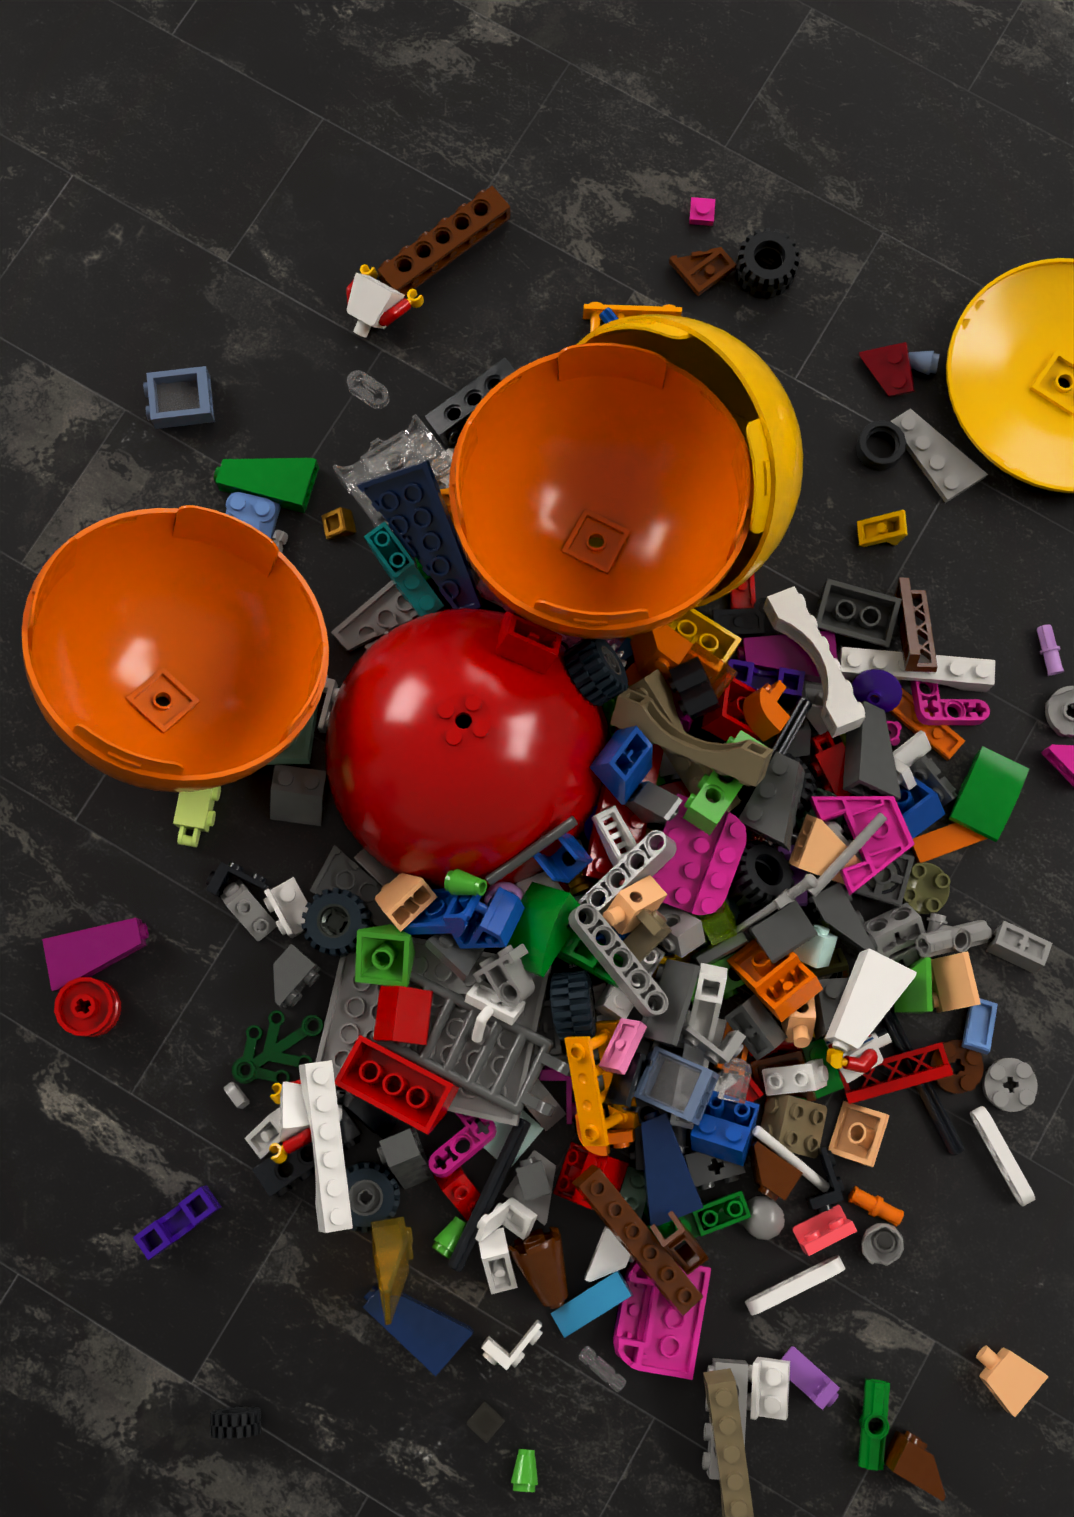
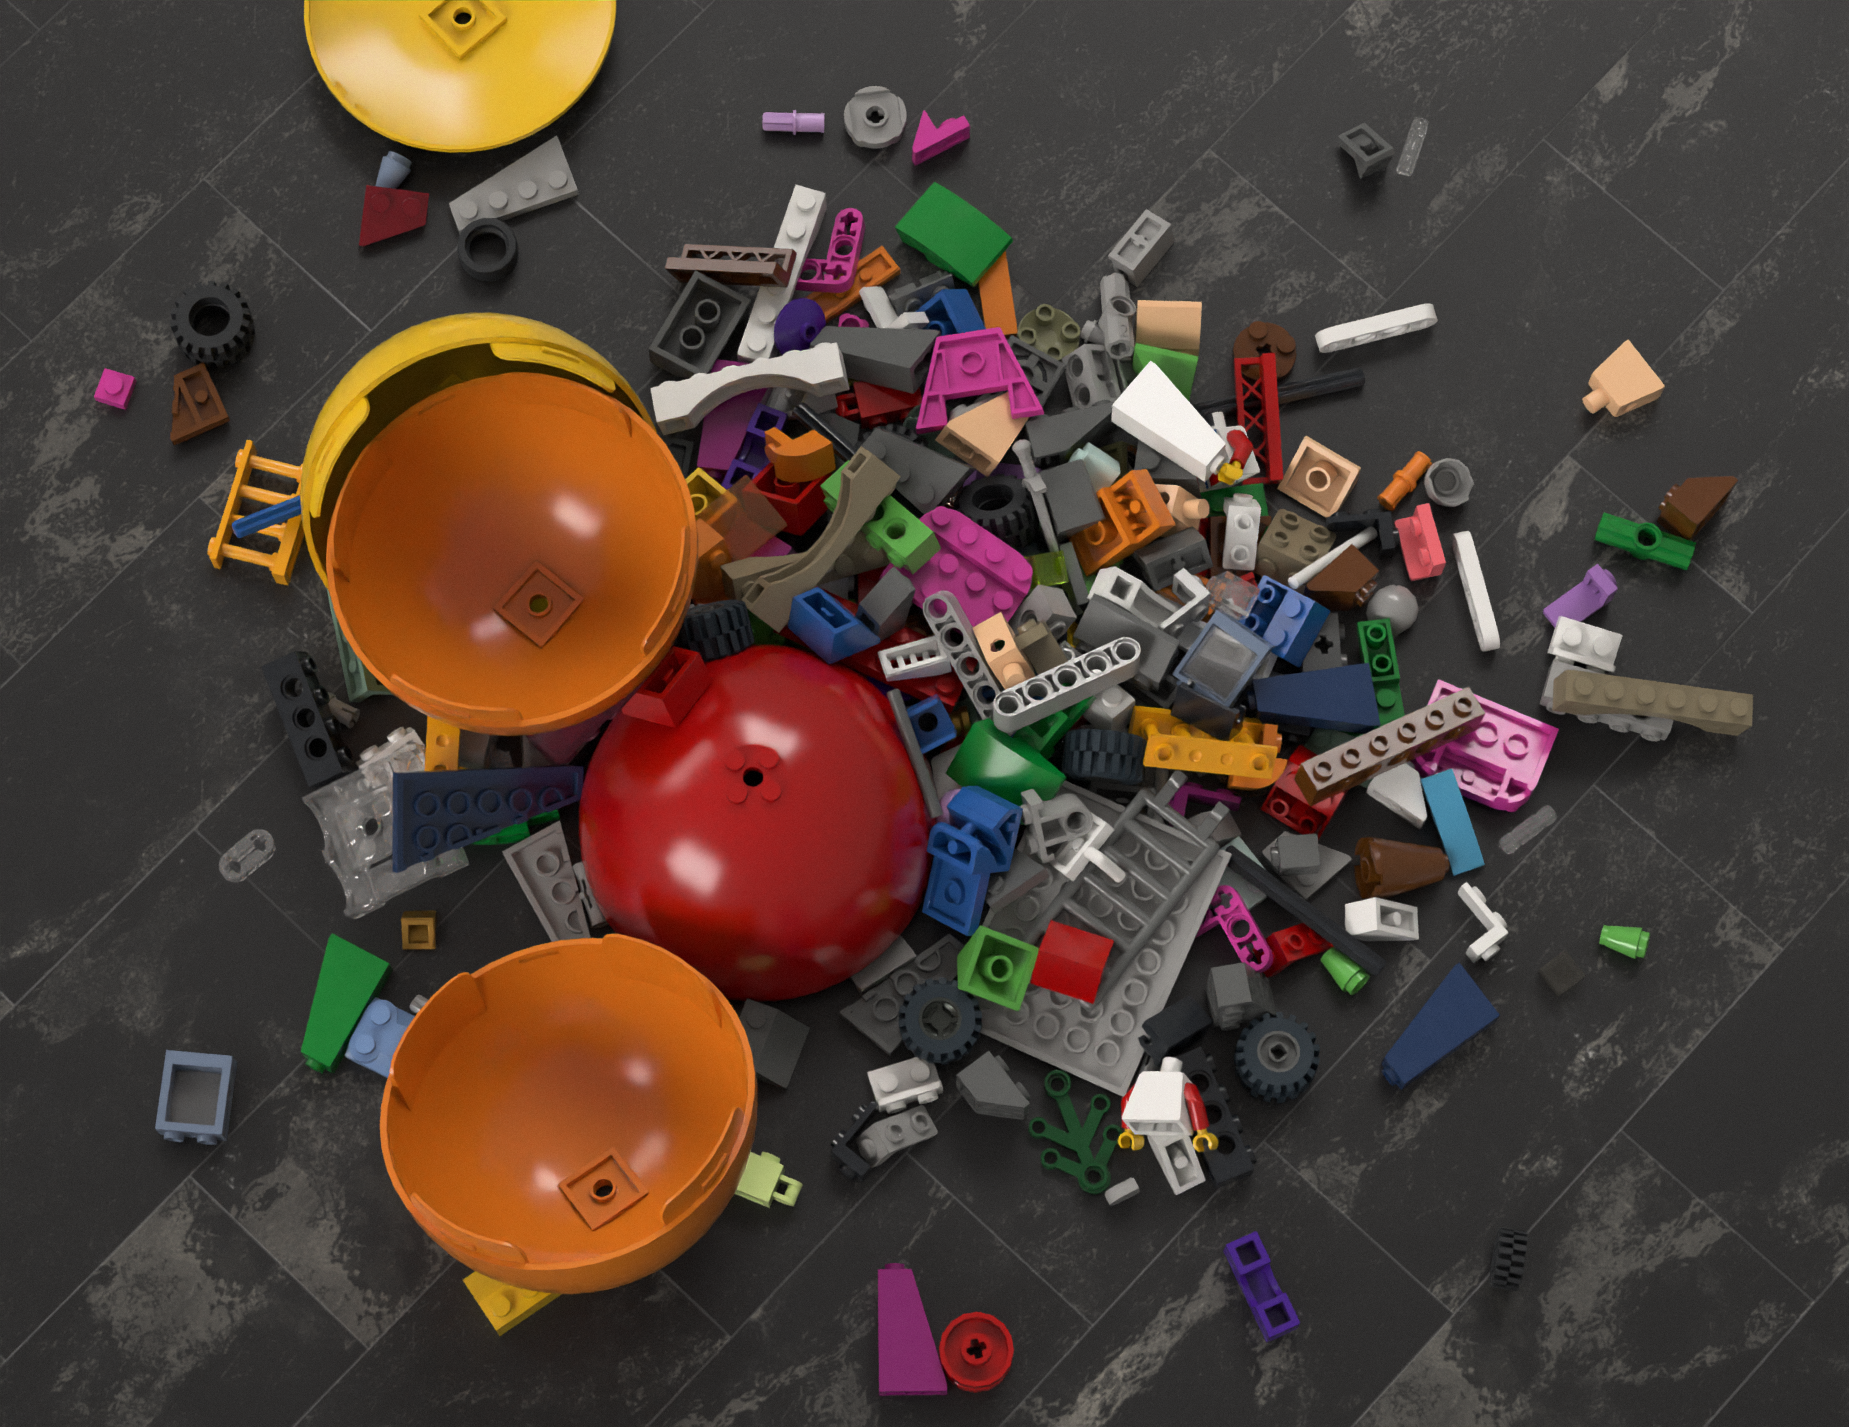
camera: 75 degrees left, 5 degrees down
white arch [299,1060,353,1233] -> none
red slope [335,1035,459,1135] -> none
white torso [346,264,424,338] -> none
teal slope [364,521,444,617] -> none
clear yellow slope [371,1217,413,1325] -> none
light nougat torso [375,873,437,932] -> none
reddish brown brick [377,186,511,297] -> none
bright green cone [444,869,487,896] -> none
white bracket [475,1197,538,1242] -> none
bright pink plate [598,1018,647,1075] -> none
reddish brown window [650,1211,709,1275] -> none
black brick [667,656,721,720] -> none
light grey bar [808,812,887,897] -> none
yellow slope [857,510,908,547] -> none
medium blue tile [961,998,998,1055] -> none
light grey plate [982,1058,1038,1112] -> none

